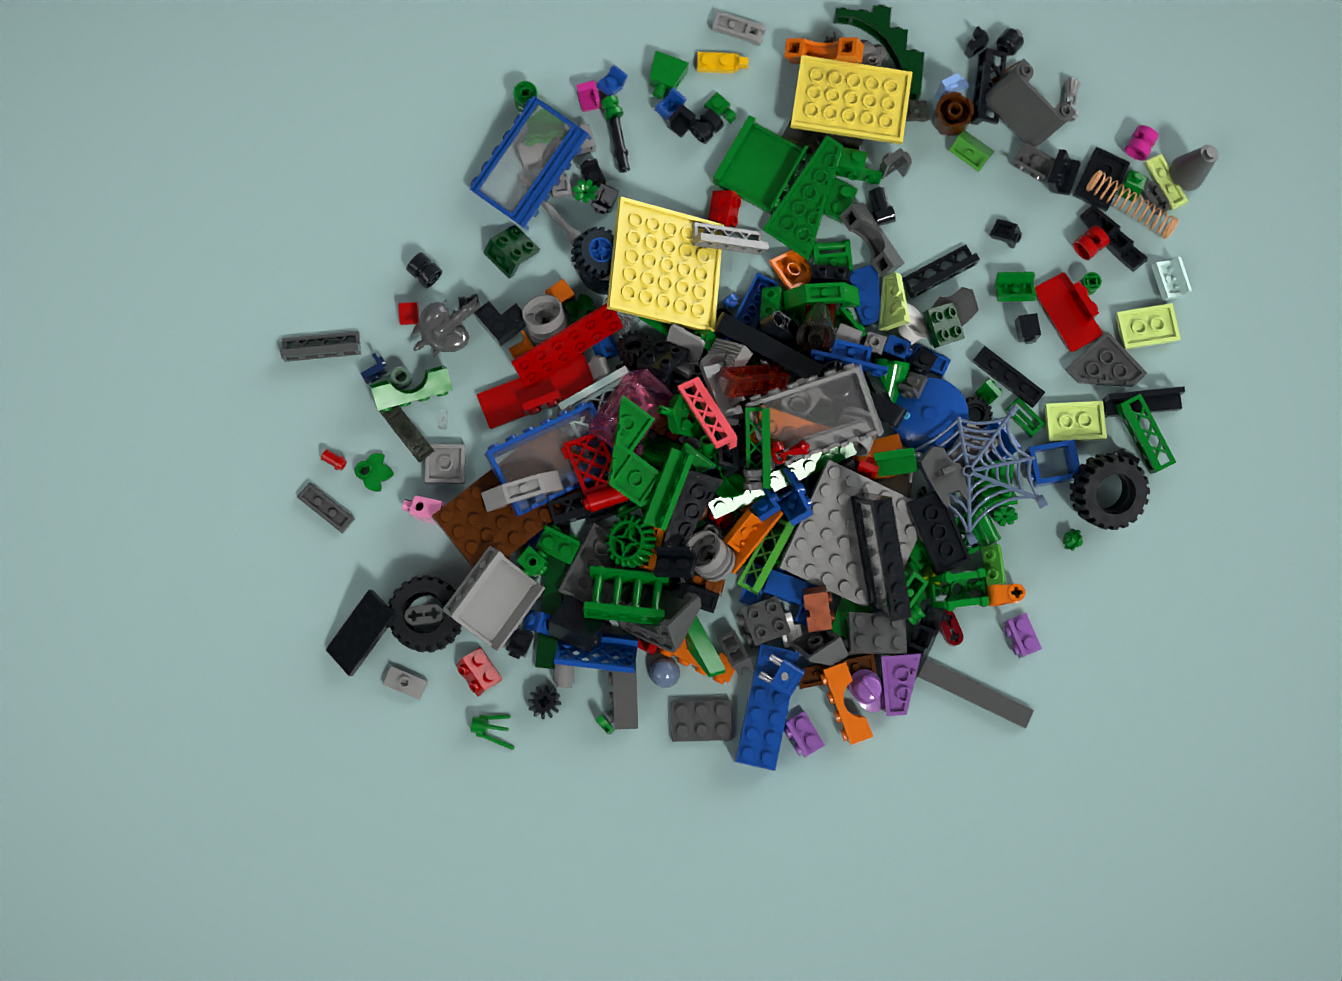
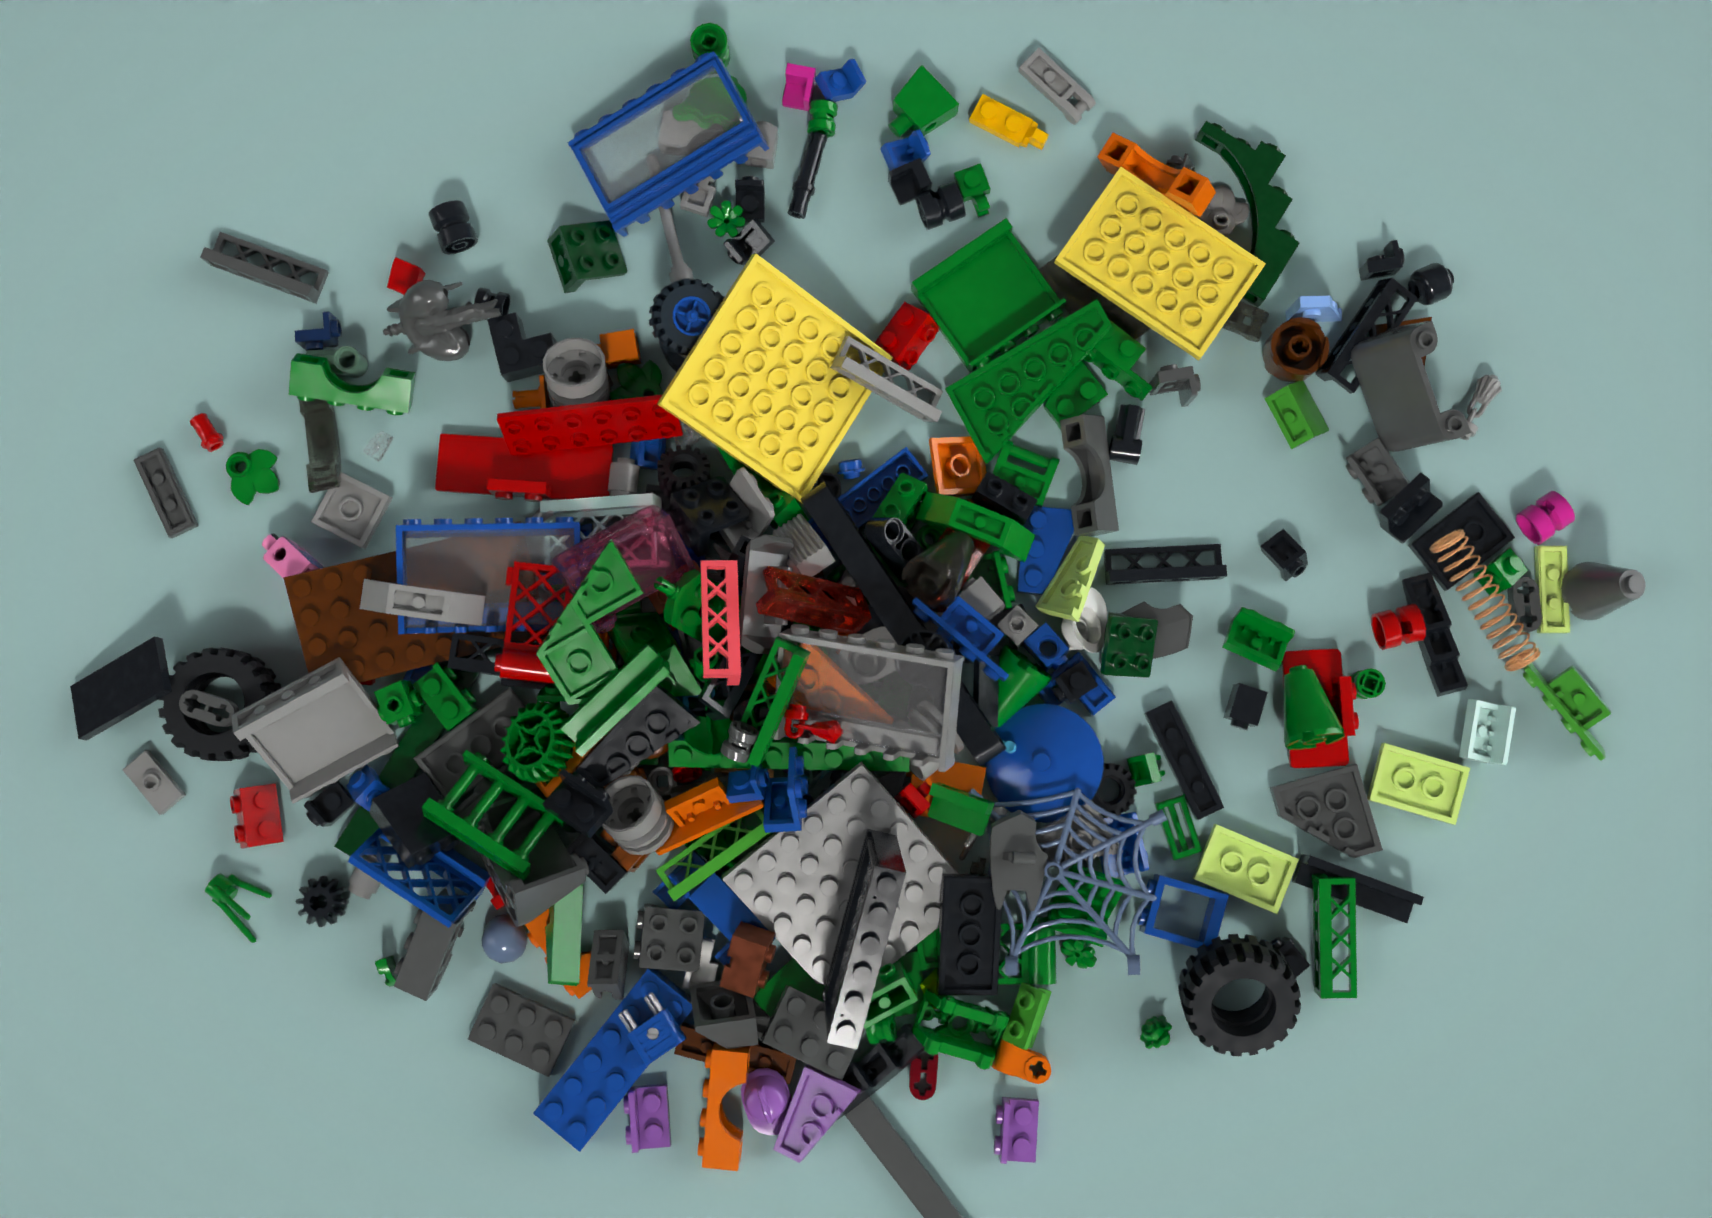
camera: 30 degrees right, 5 degrees up
dark grey bracket [897,371,928,399] -> none
none -> green cone [1284,665,1345,750]
none -> bright green bracket [1523,663,1611,761]

